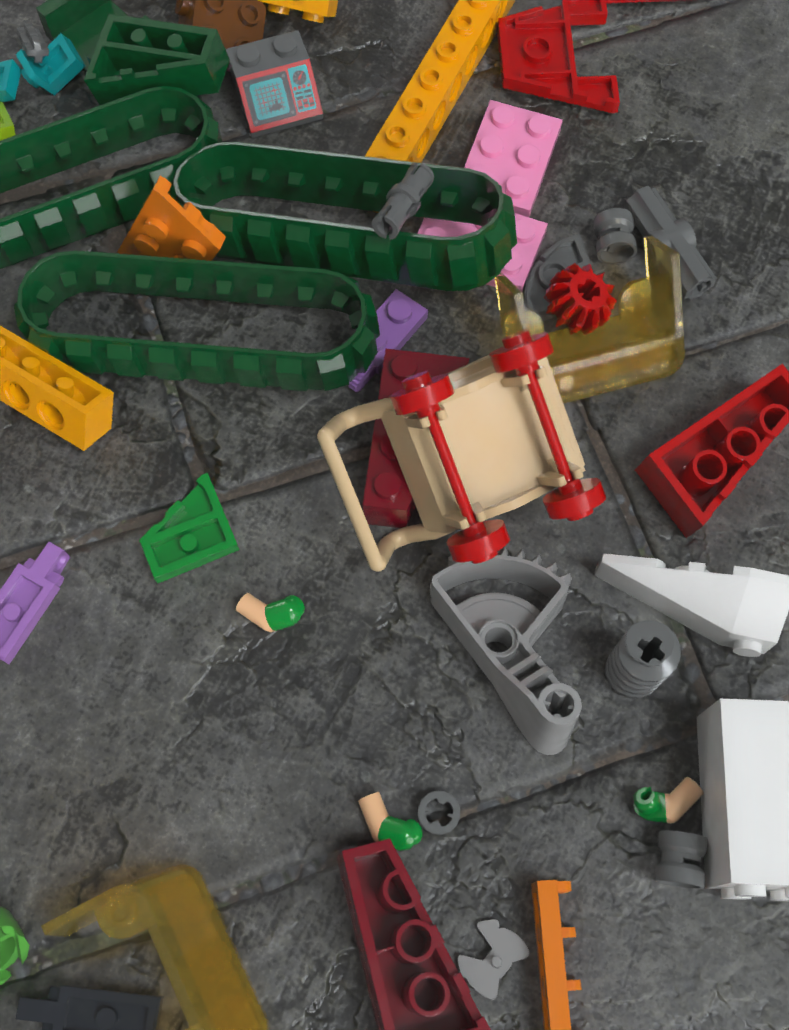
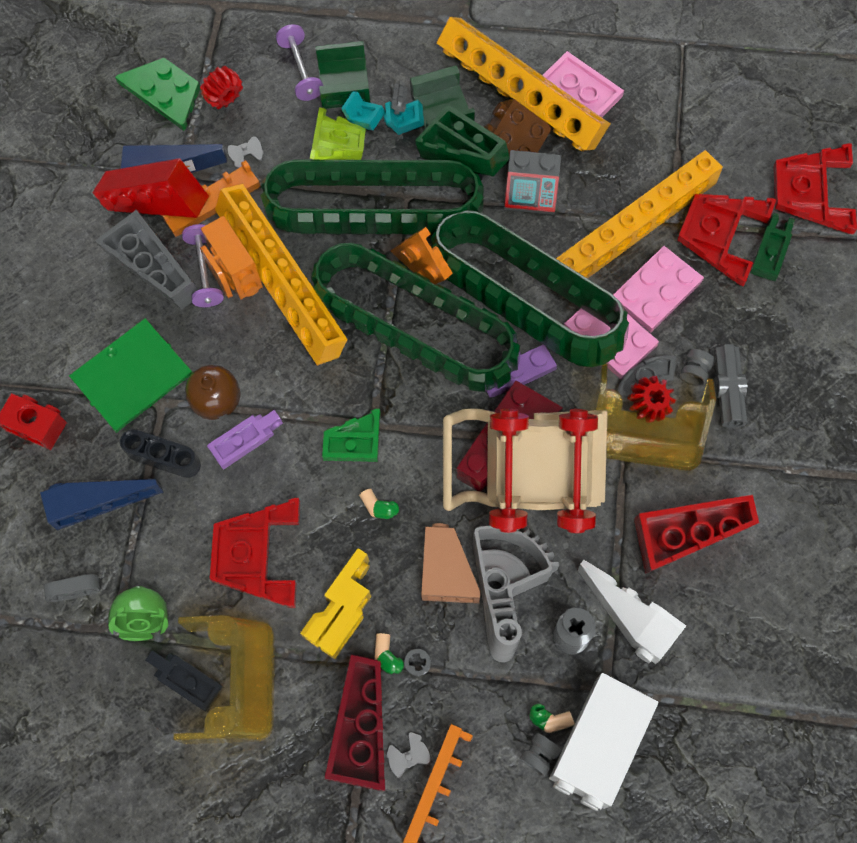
camera: 30 degrees right, 0 degrees up
dark grey pin [372,162,434,240] -> none
none -> red wing [210,498,300,608]
none -> yellow plate [300,548,371,659]
none -> nougat slope [421,523,480,603]
none -> dark green hinge [750,213,795,282]

